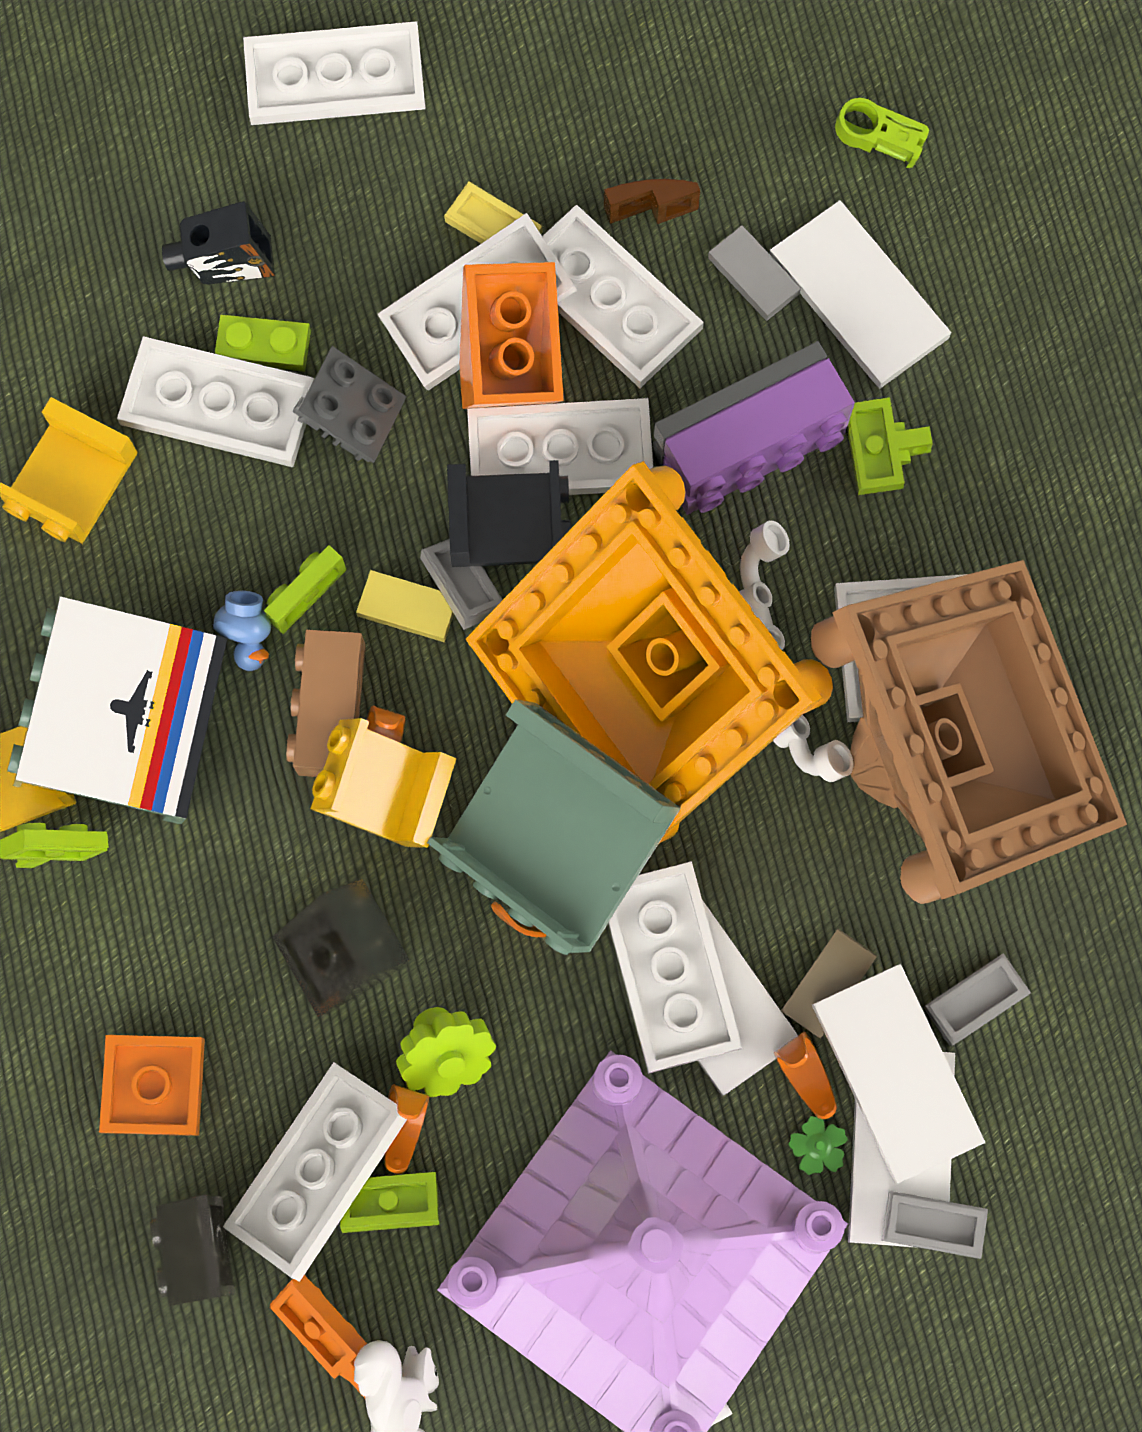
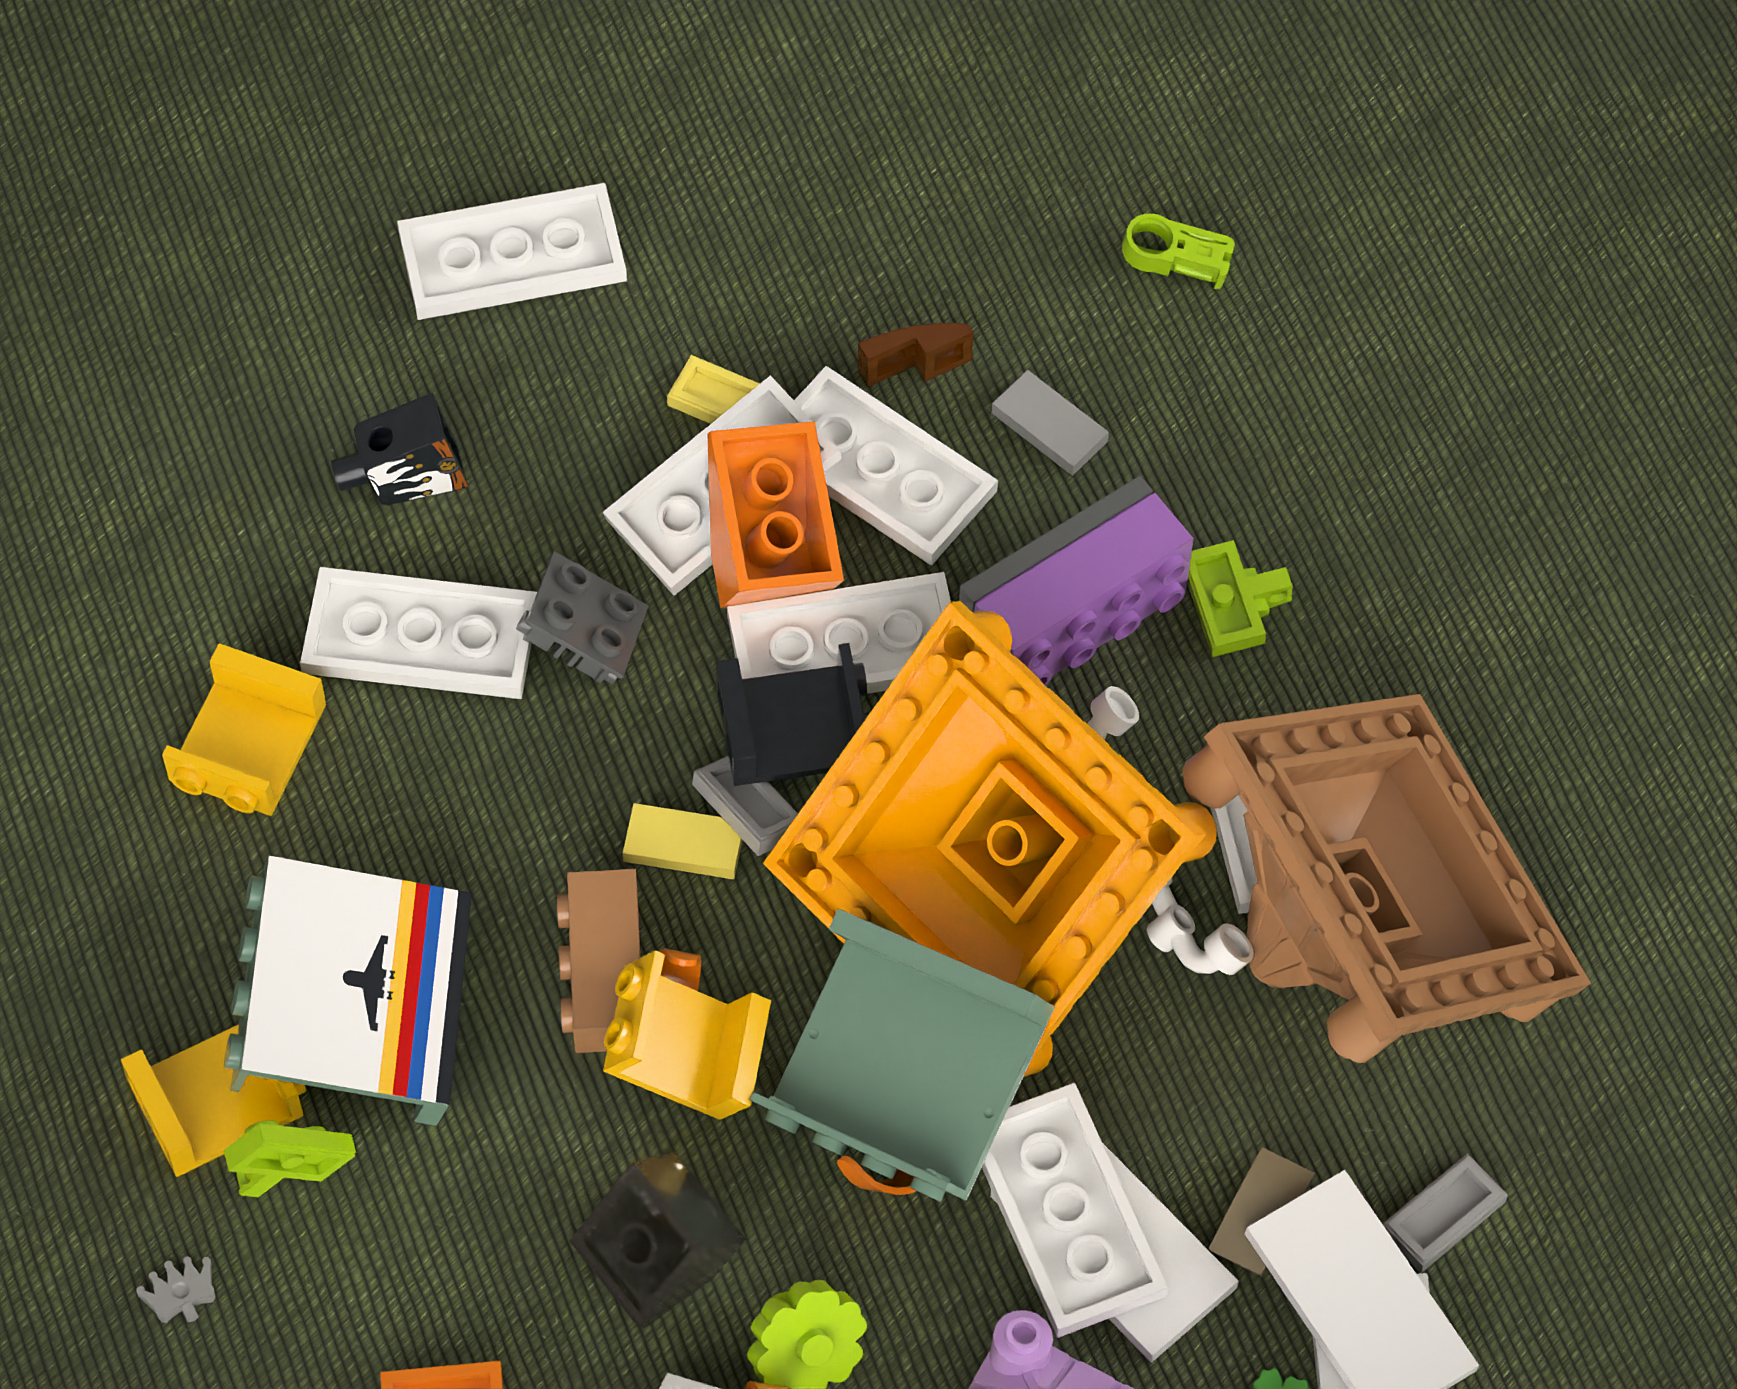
camera: 10 degrees left, 15 degrees down
medium blue animal [213,591,272,671] -> none
lime plate [215,315,311,372] -> none
lime plate [264,545,346,634] -> none
white tile [770,200,951,389] -> none
orange helmet [774,1032,837,1119] -> none

